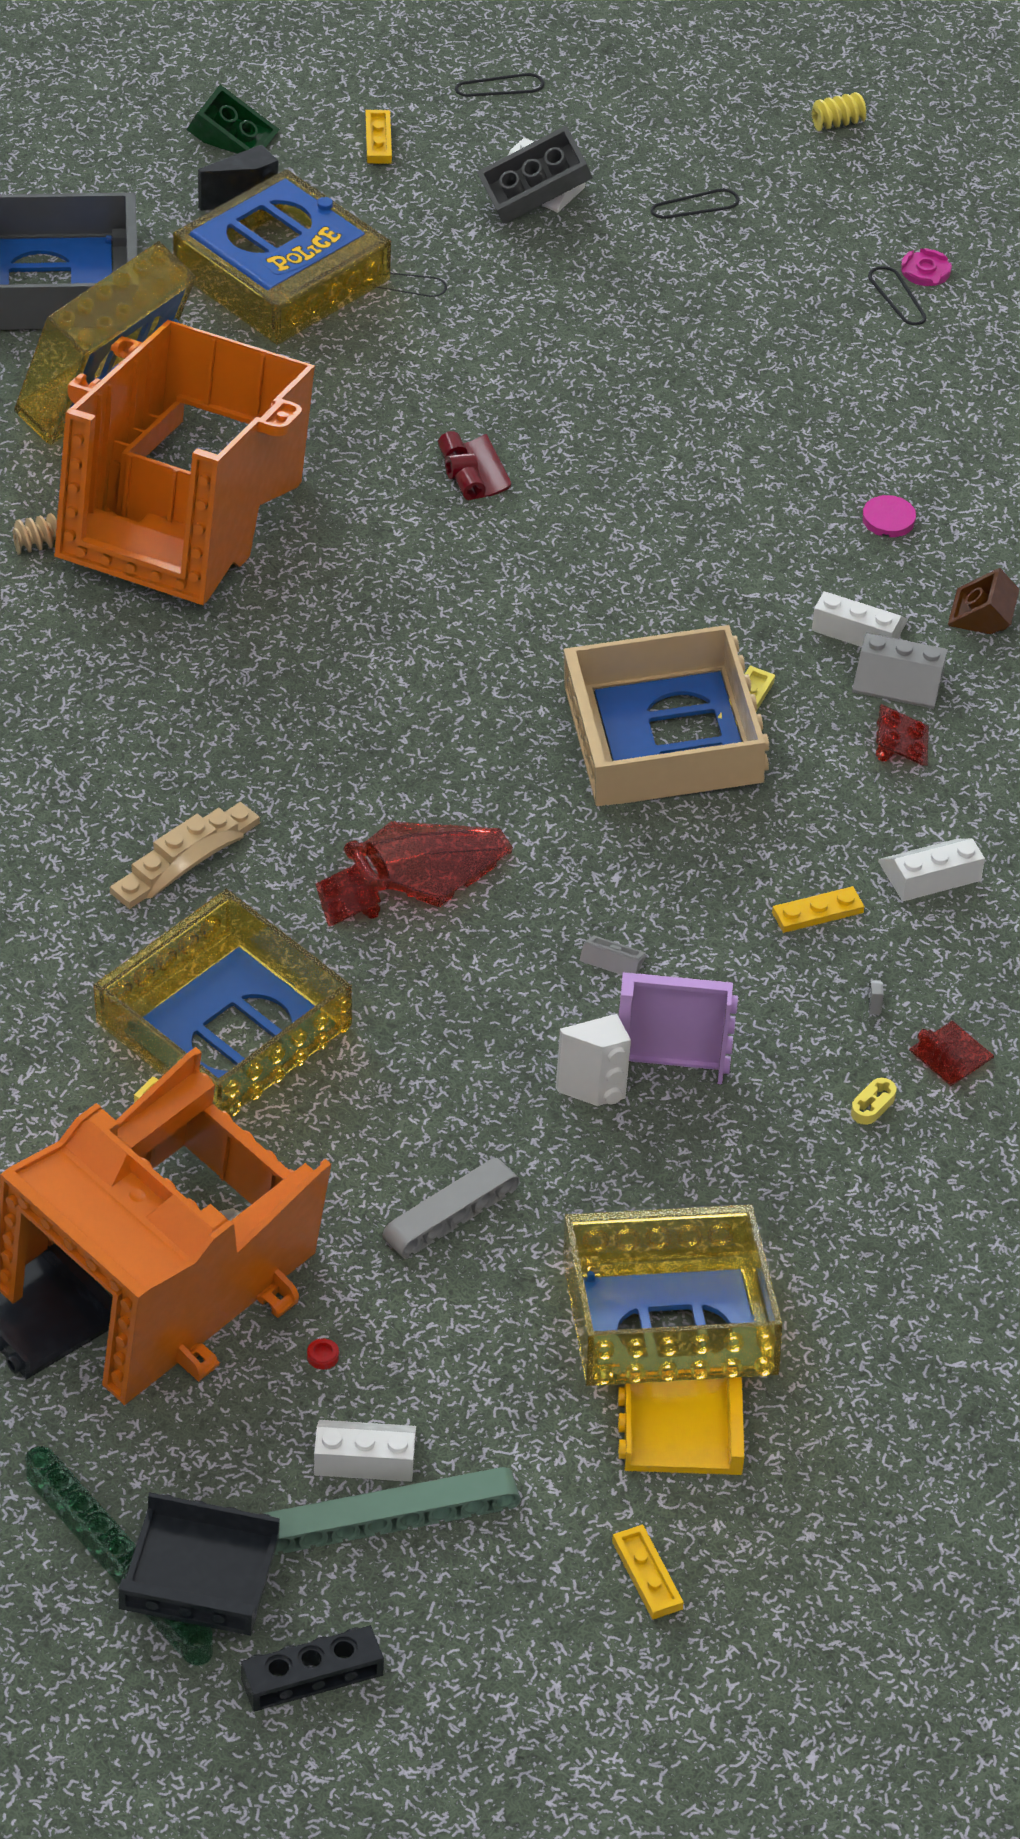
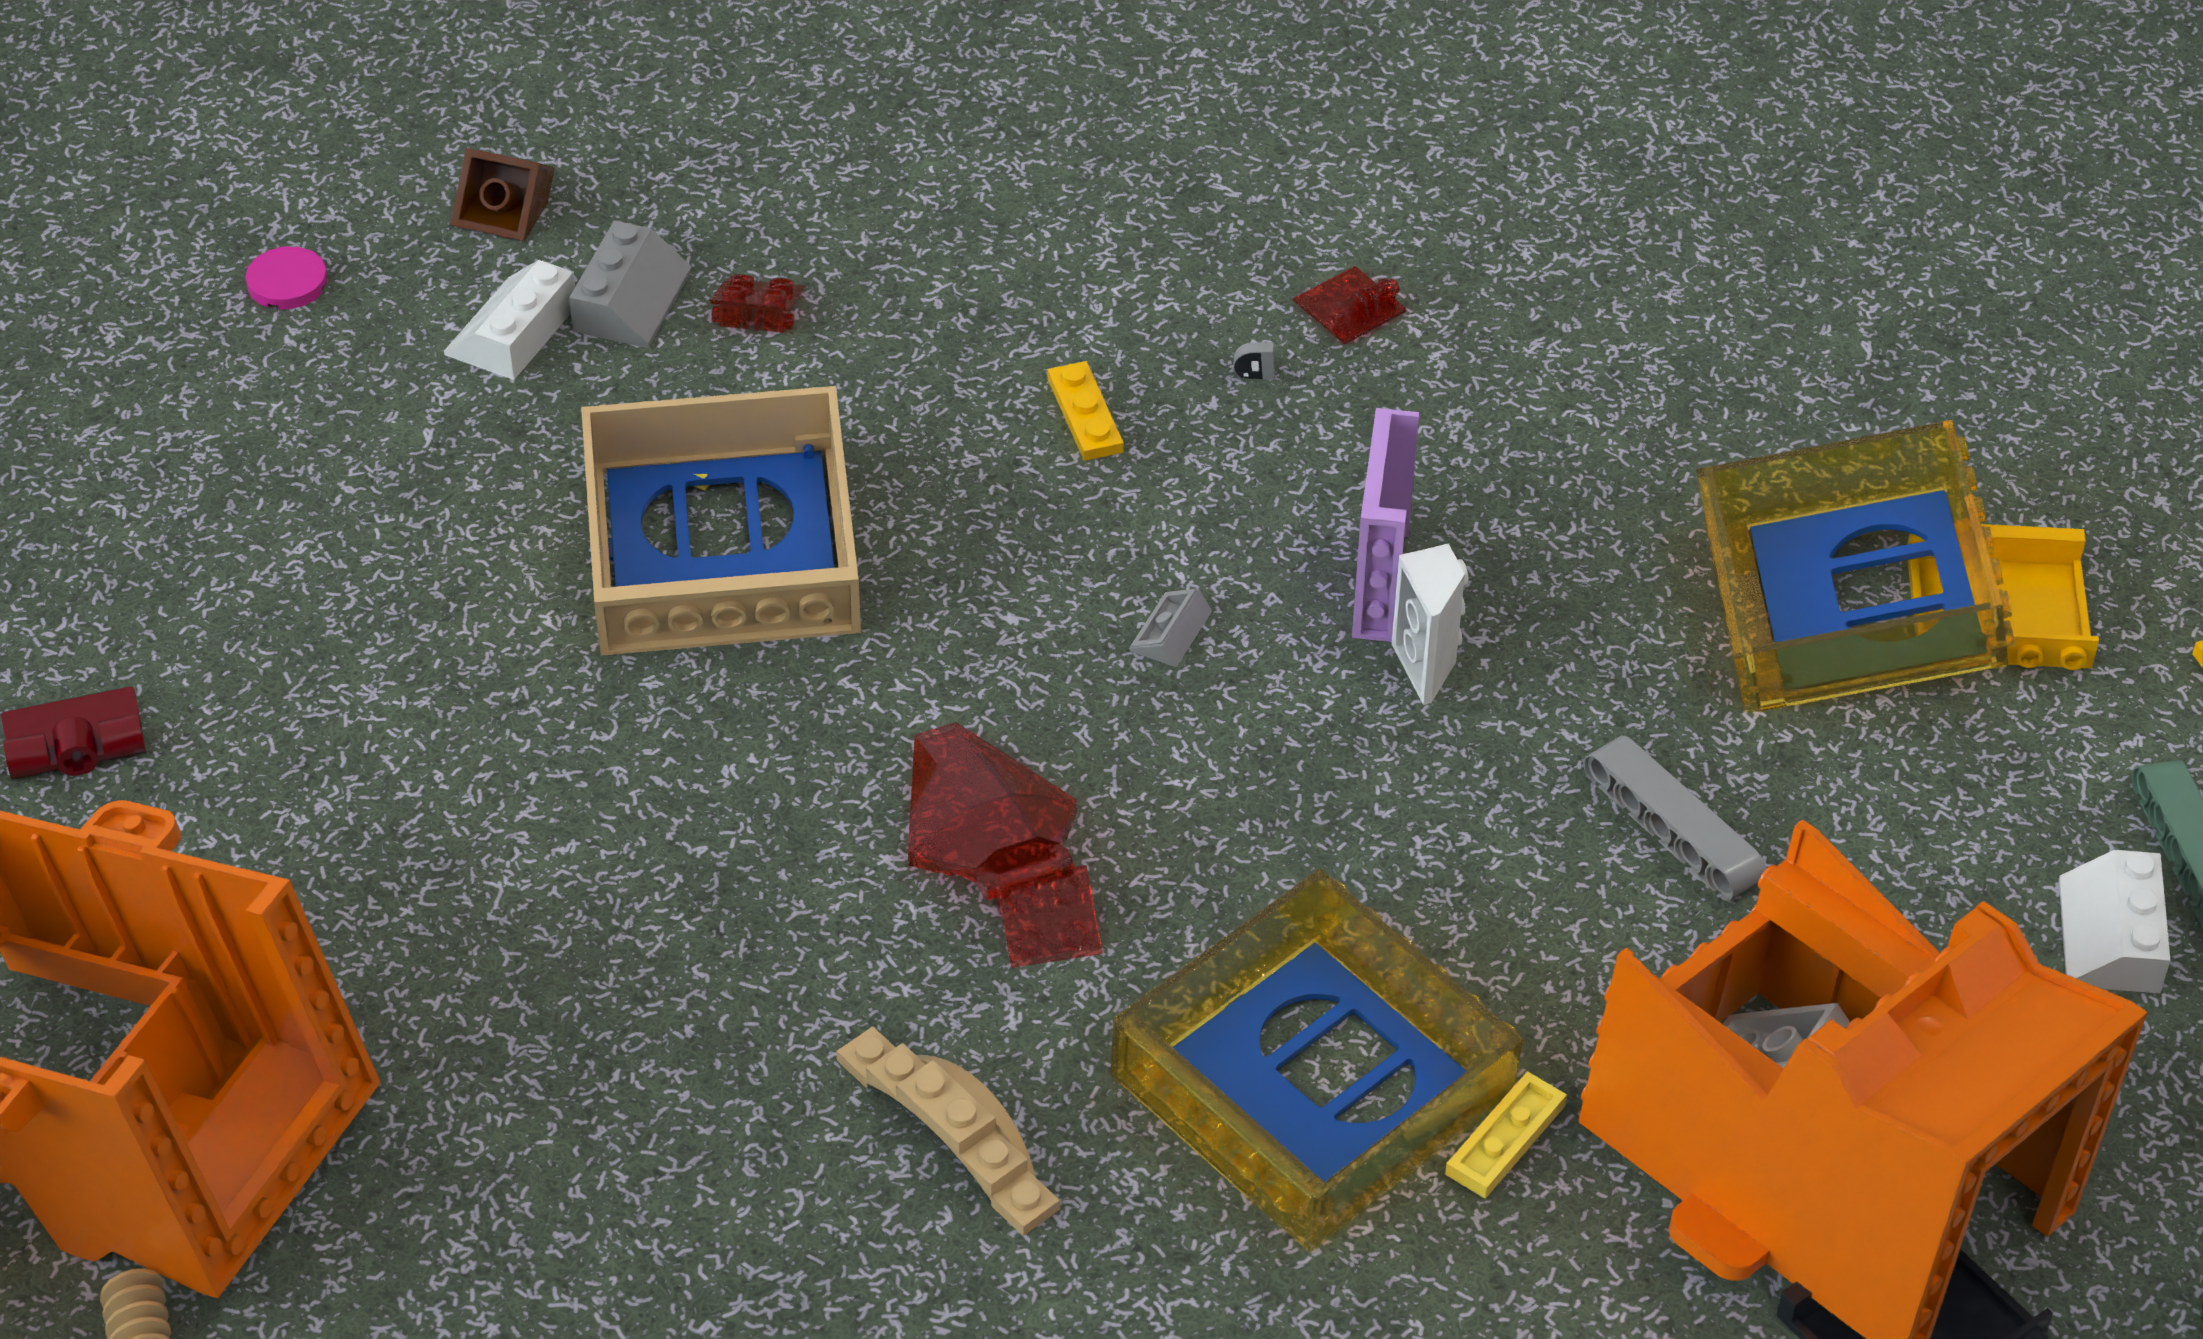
camera: 85 degrees left, 0 degrees up
light yellow beam [851,1078,897,1125] -> none
white slope [878,838,985,902] -> none

